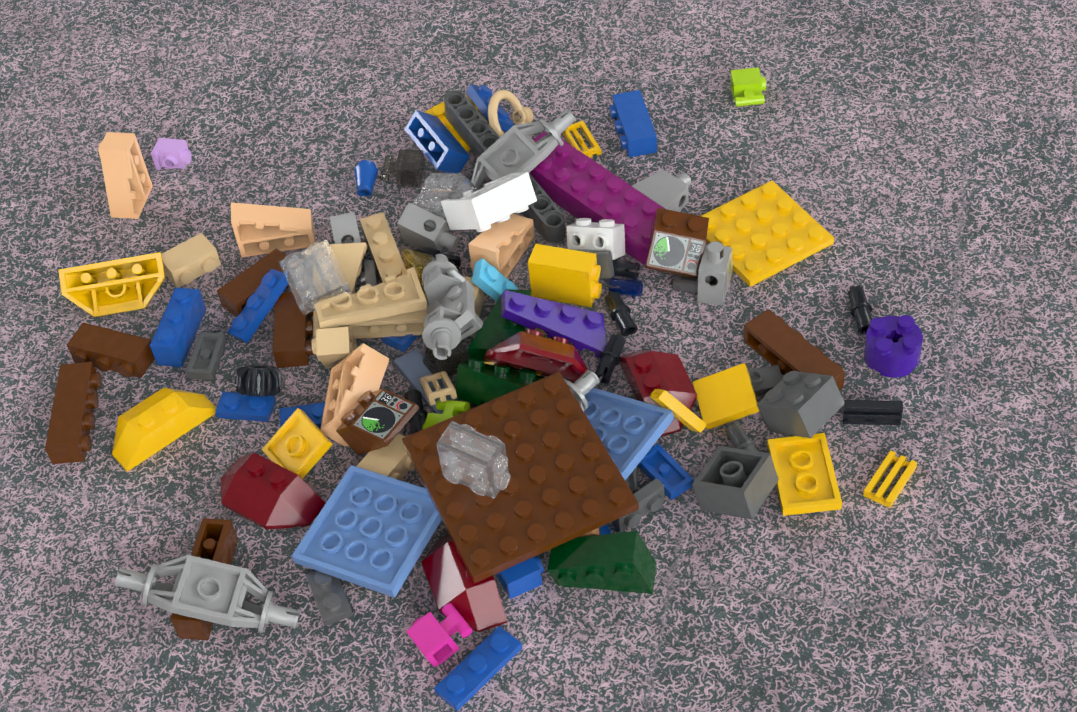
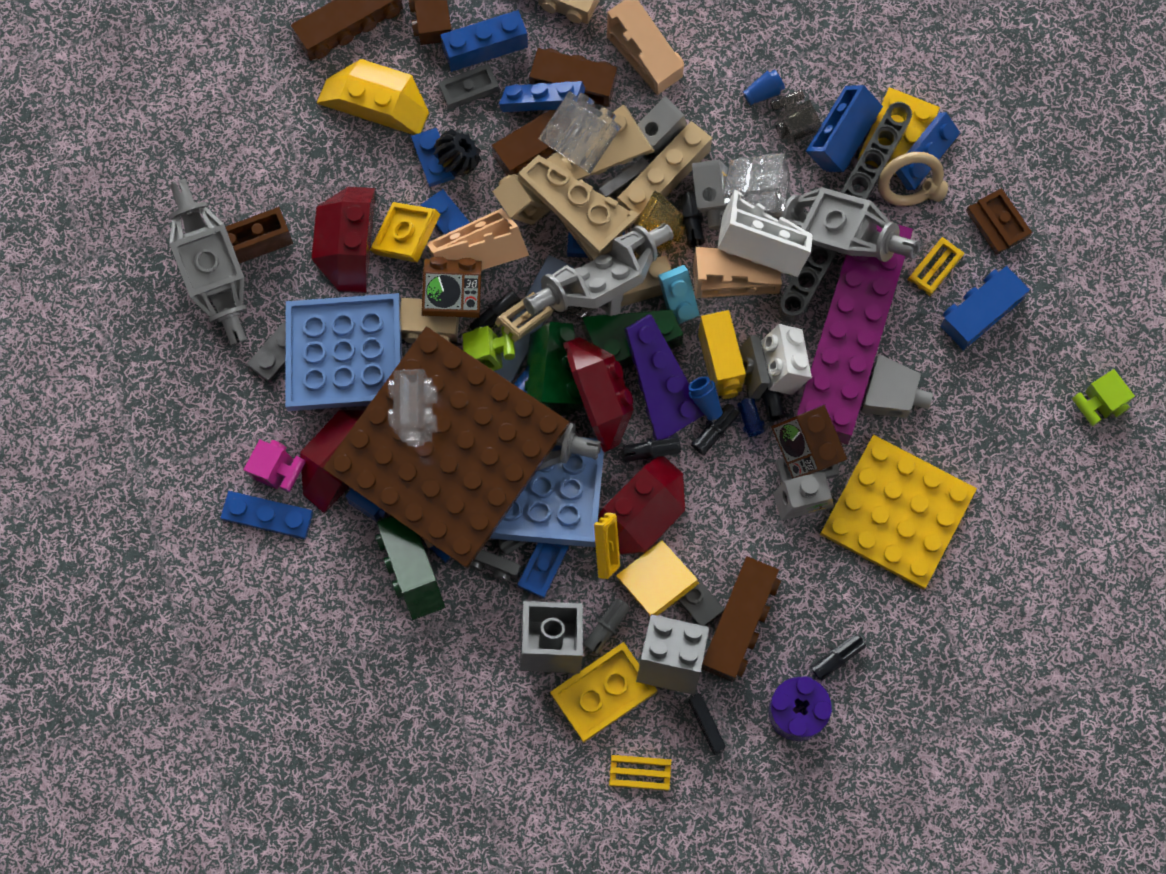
camera: 55 degrees right, 25 degrees up
none -> blue cone [688,376,723,421]
none -> reddish brown plate [966,188,1032,256]

